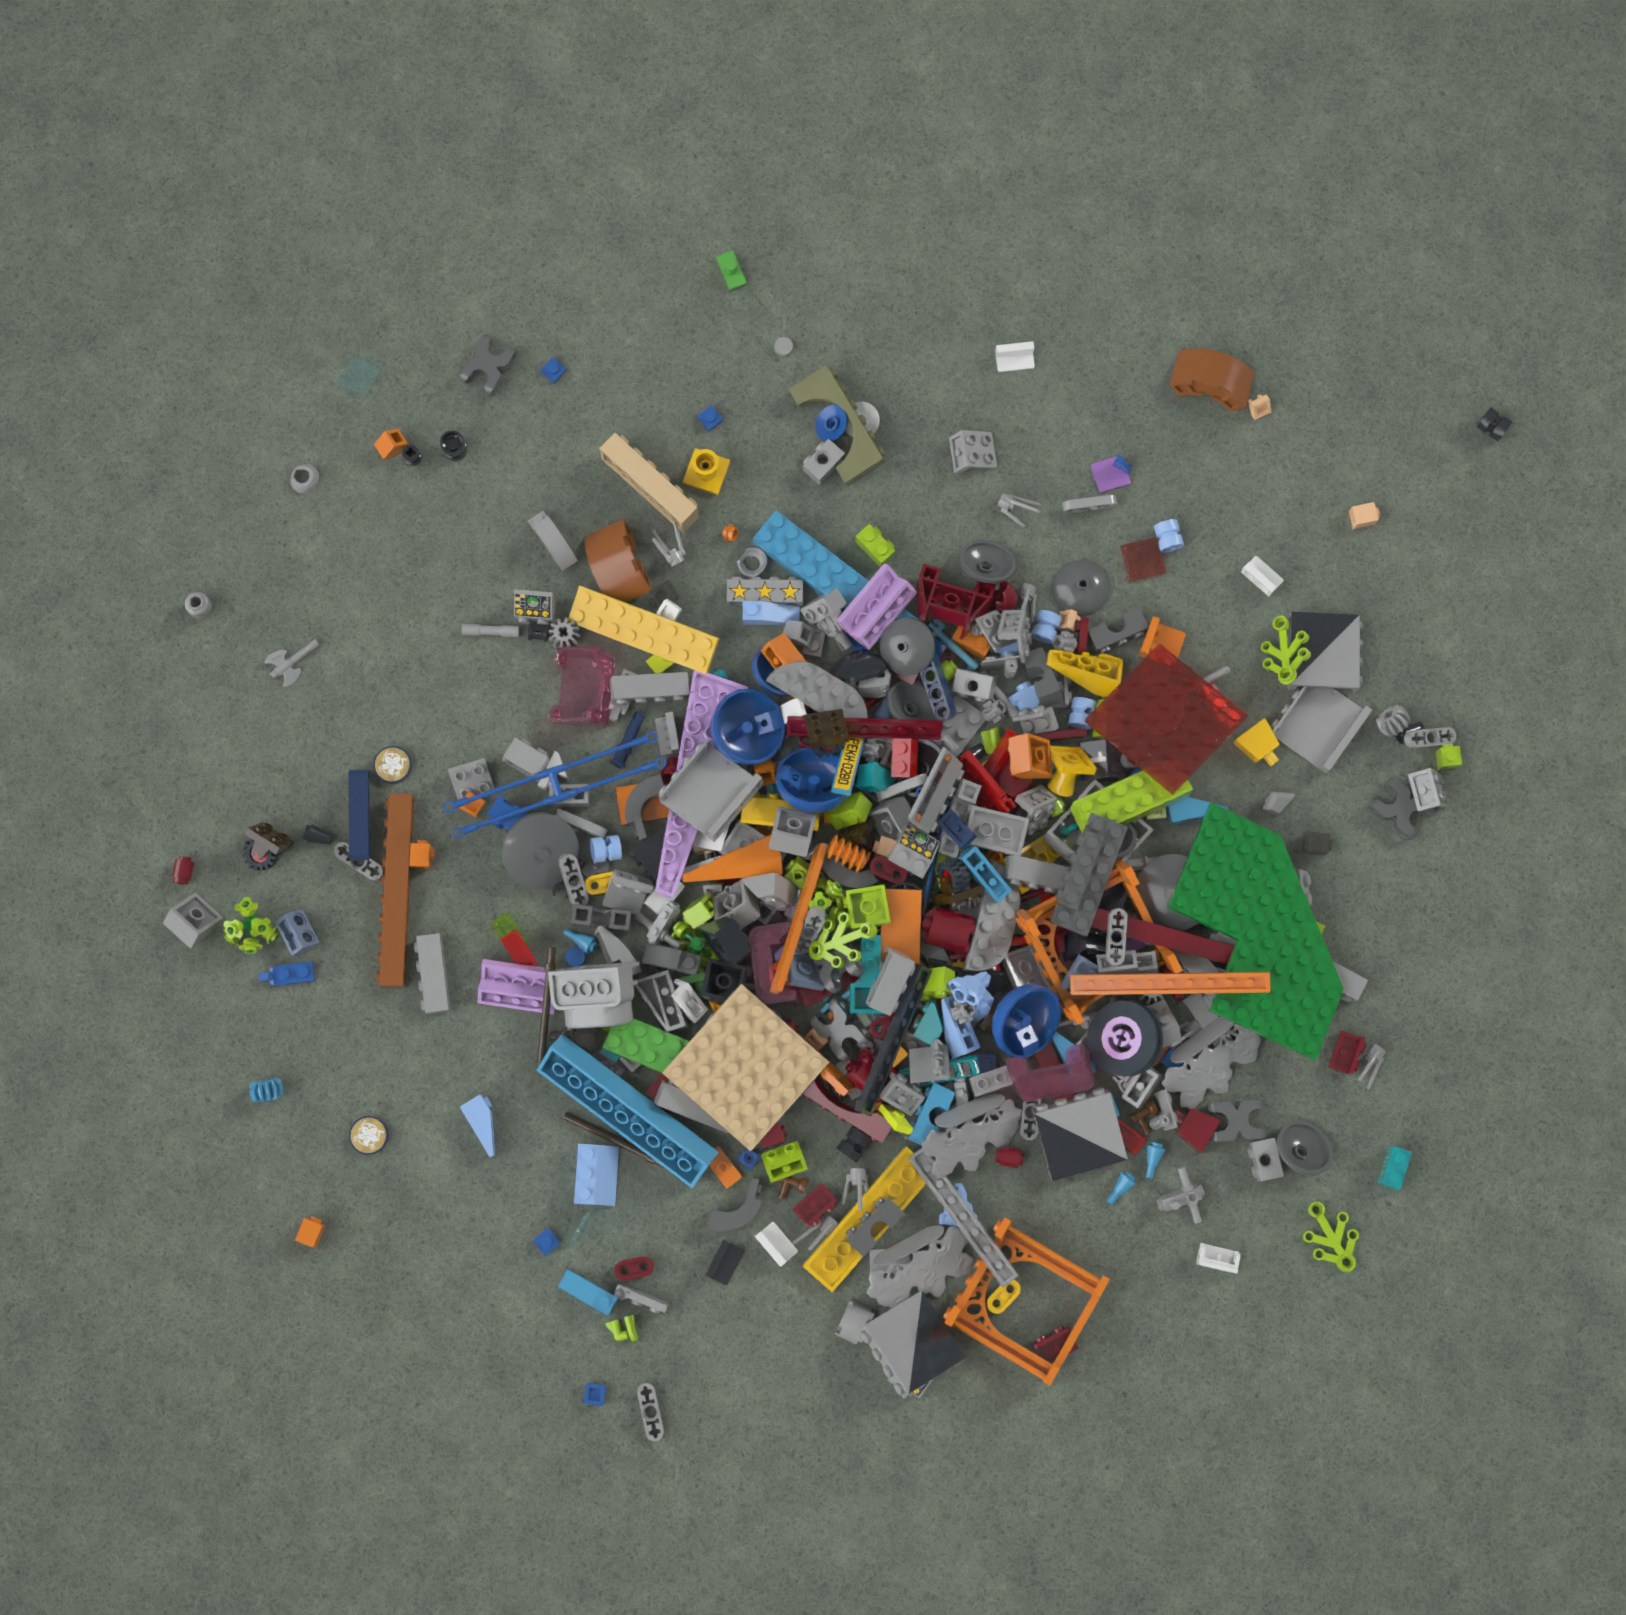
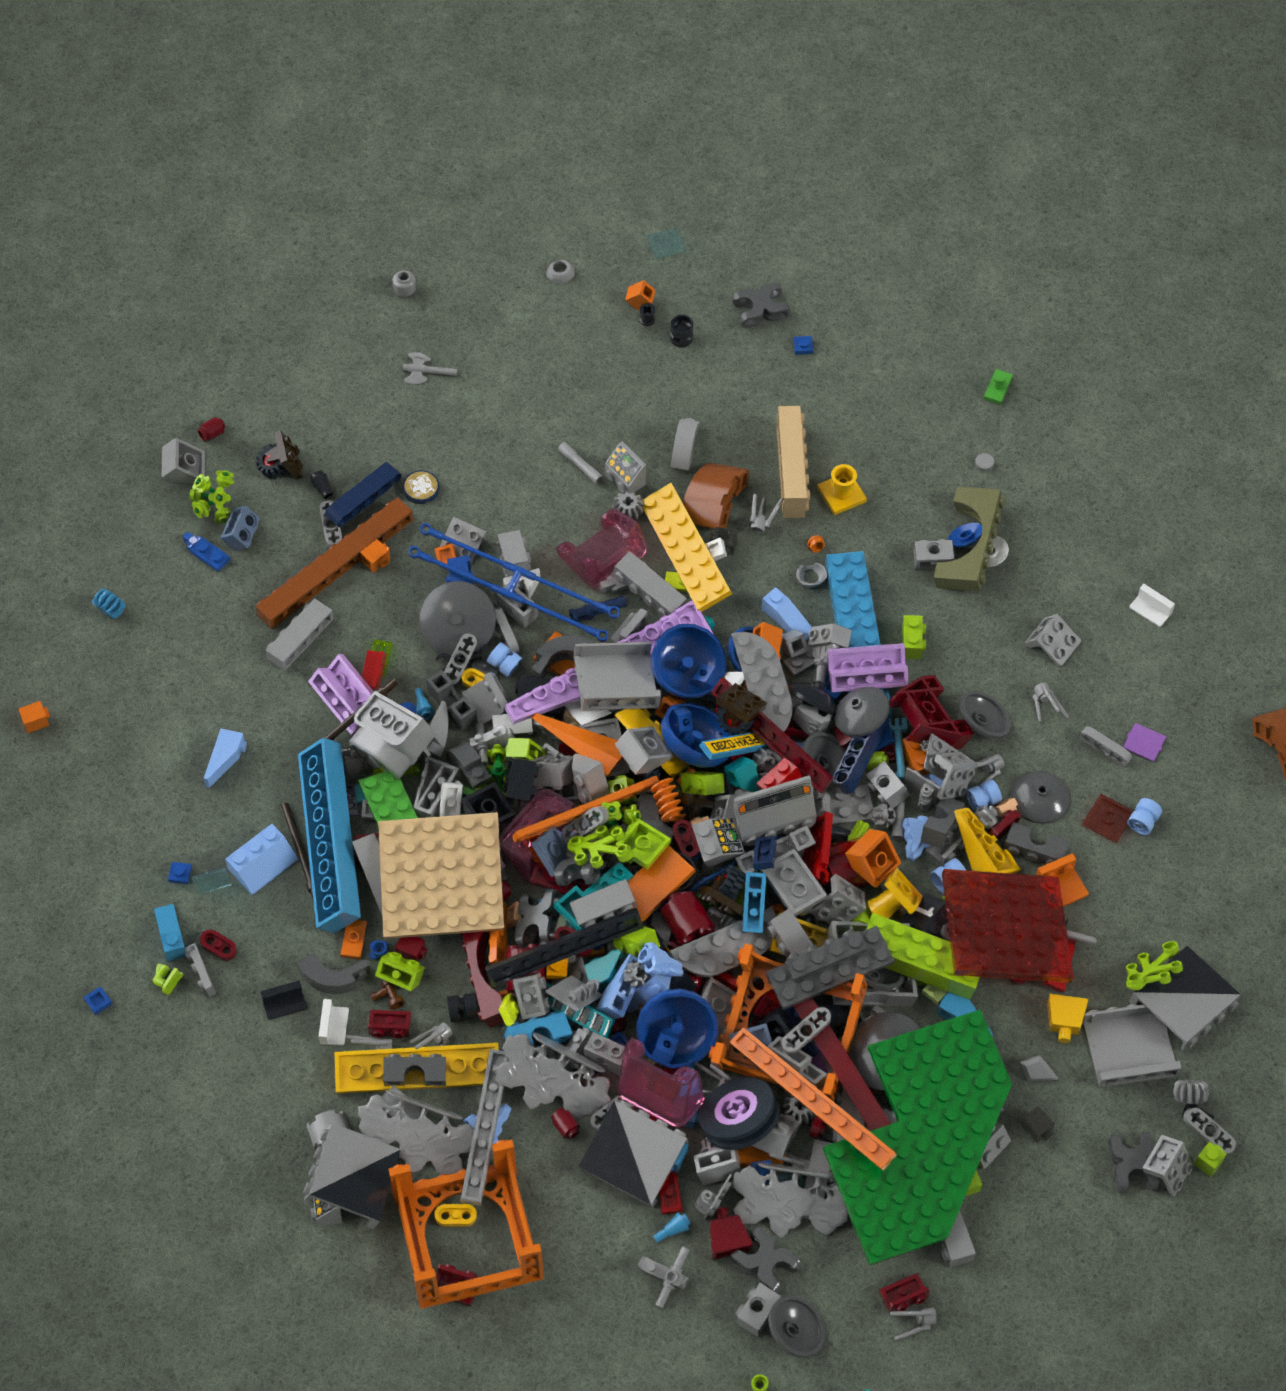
camera: 45 degrees right, 20 degrees down
tile [349,1116,389,1155] -> none
black bush [528,624,549,642] -> none
light grey beam [637,1383,664,1441] -> none
blue plate [697,405,723,432] -> none
light grey brick [727,577,803,606] -> none
dark red hair [990,581,1018,613] -> none
light grey bracket [1012,705,1059,734] -> none
dark red tile [1032,728,1087,741] -> none
dark azure cone [1106,1171,1137,1205] -> none
blue tile [1113,455,1132,474] -> none
reddish brown piece [1129,1099,1159,1135] -> none
white hinge [1196,1243,1241,1274] -> none
white panel [1241,556,1283,596] -> none

